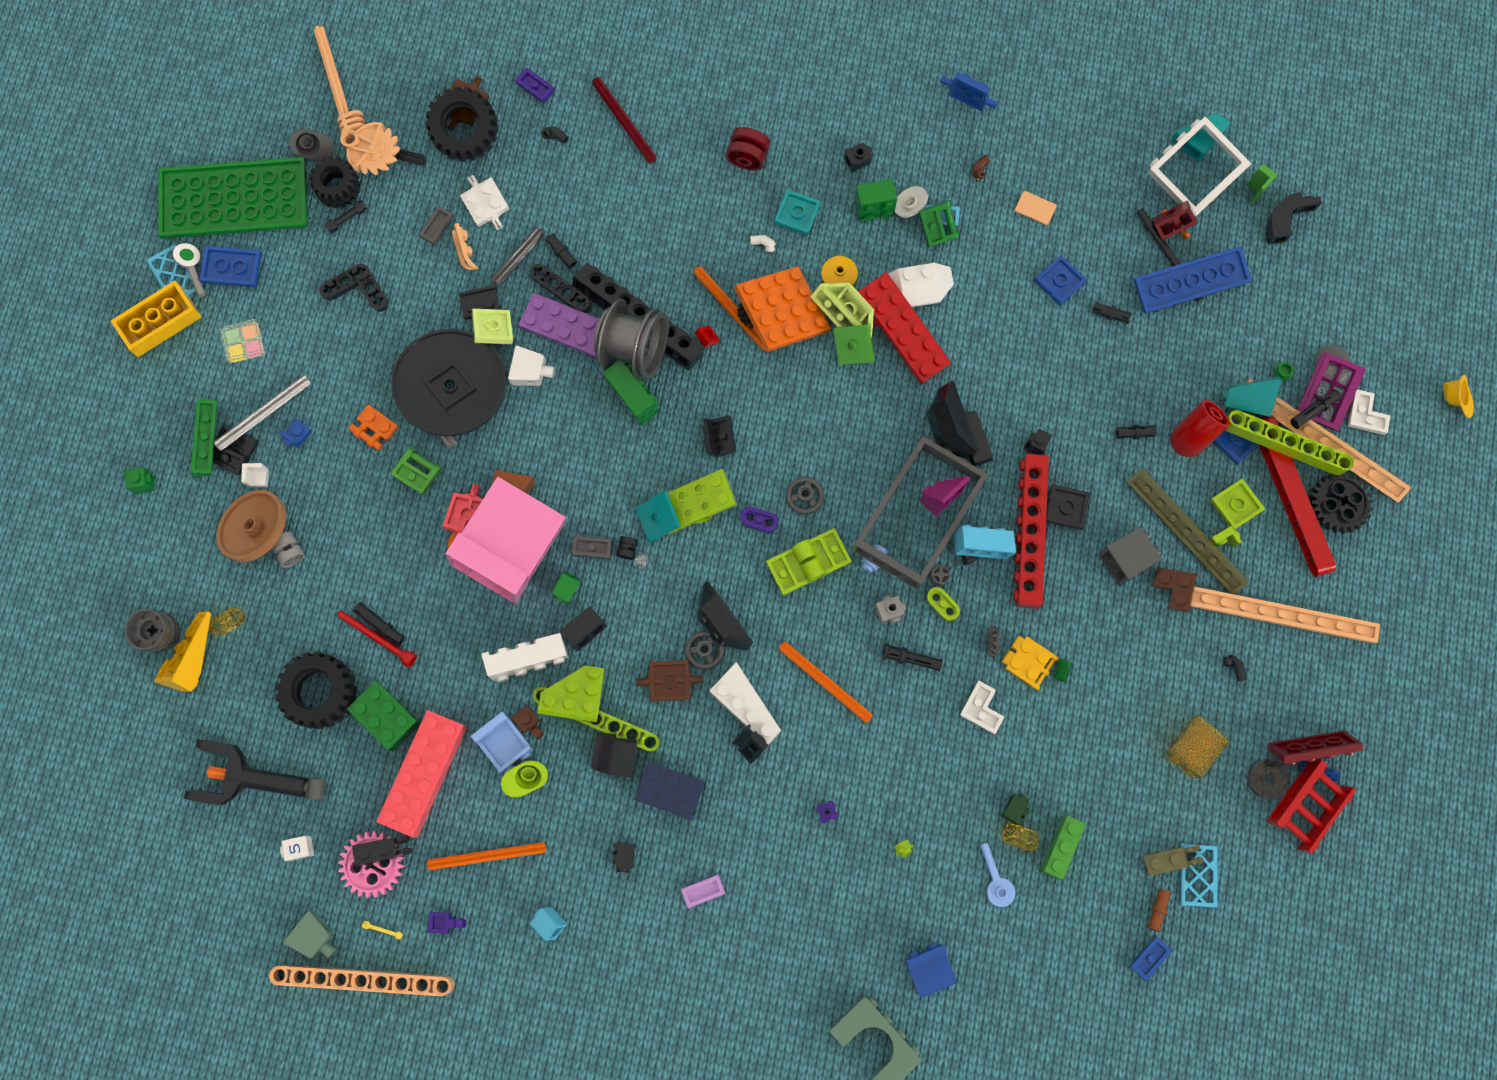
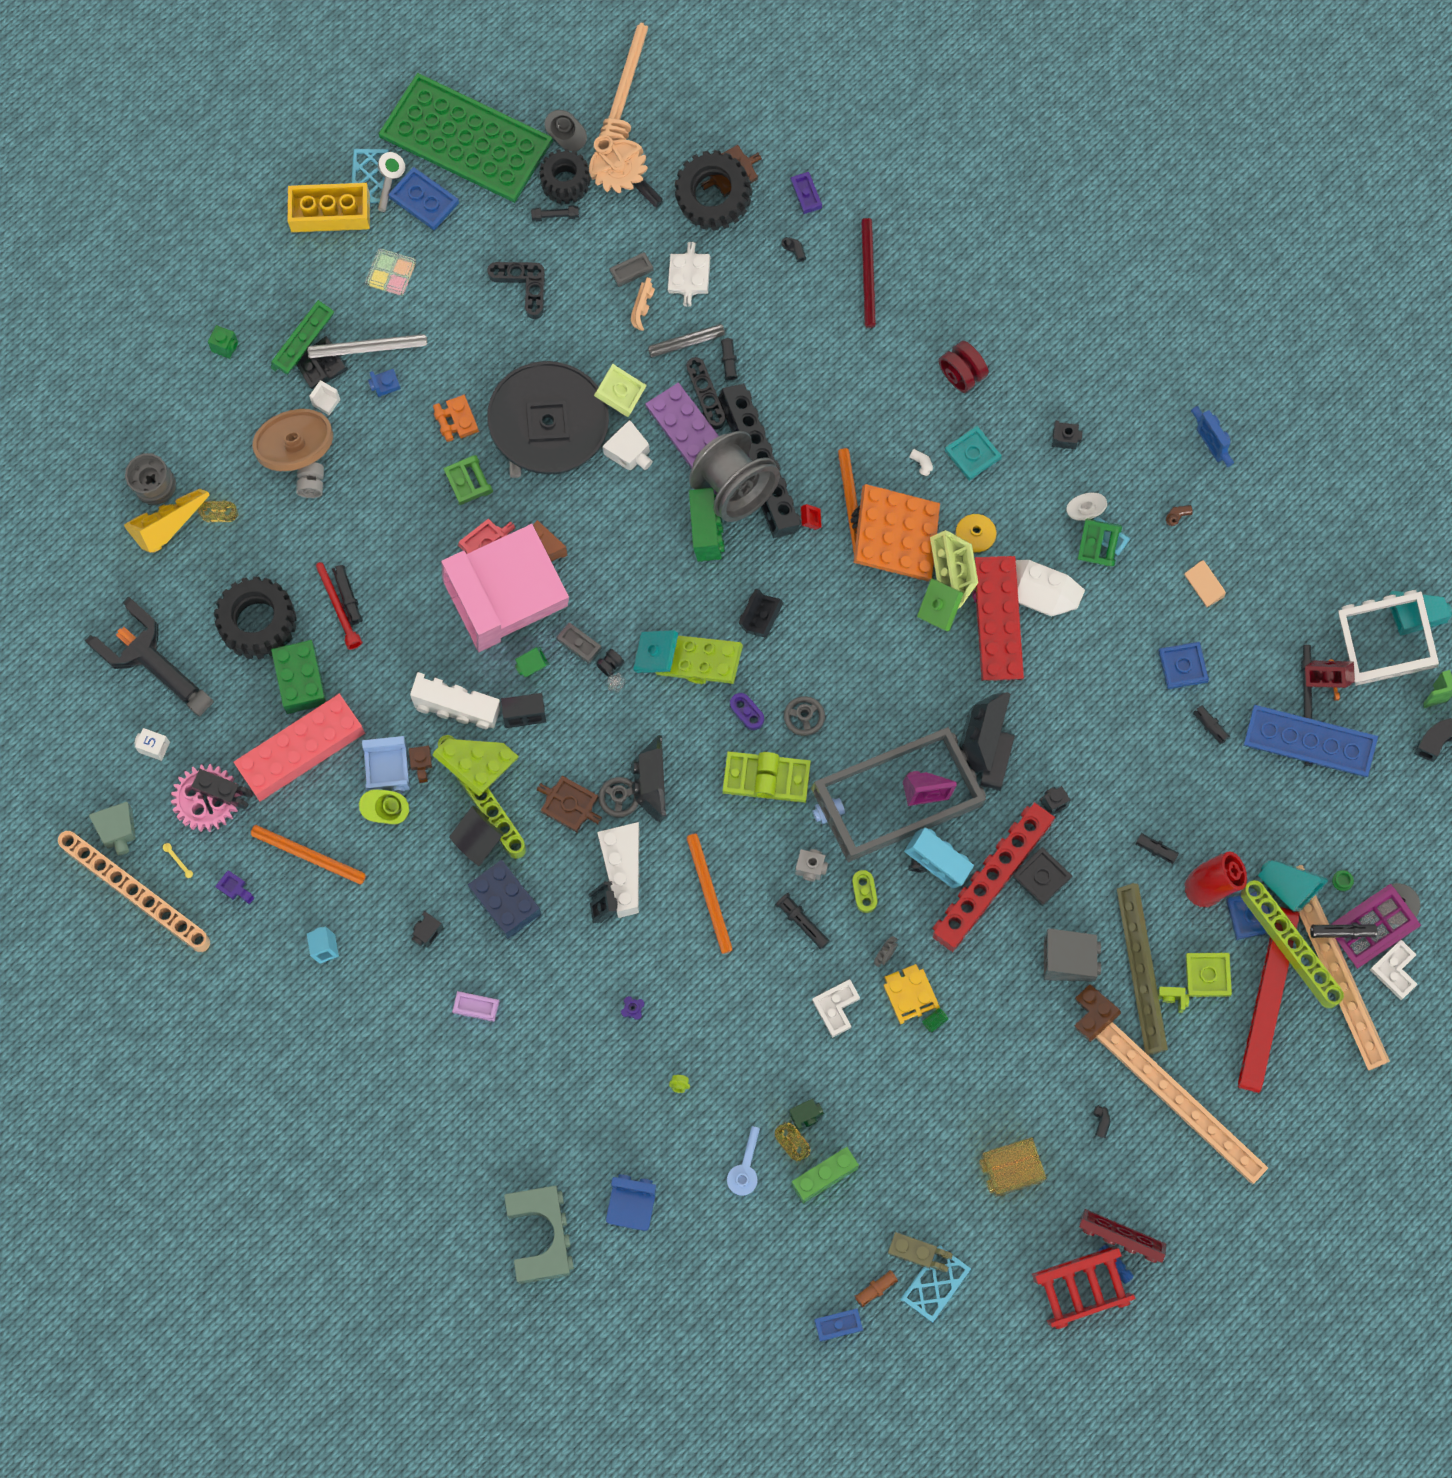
camera: 35 degrees right, 5 degrees down
black plate [459,285,501,320] -> none
green brick [854,179,897,221] -> none
dark grey wheel [930,565,951,587] -> none
clear smoke plate [1246,759,1289,799] -> none
black gear [1309,473,1374,534] -> none

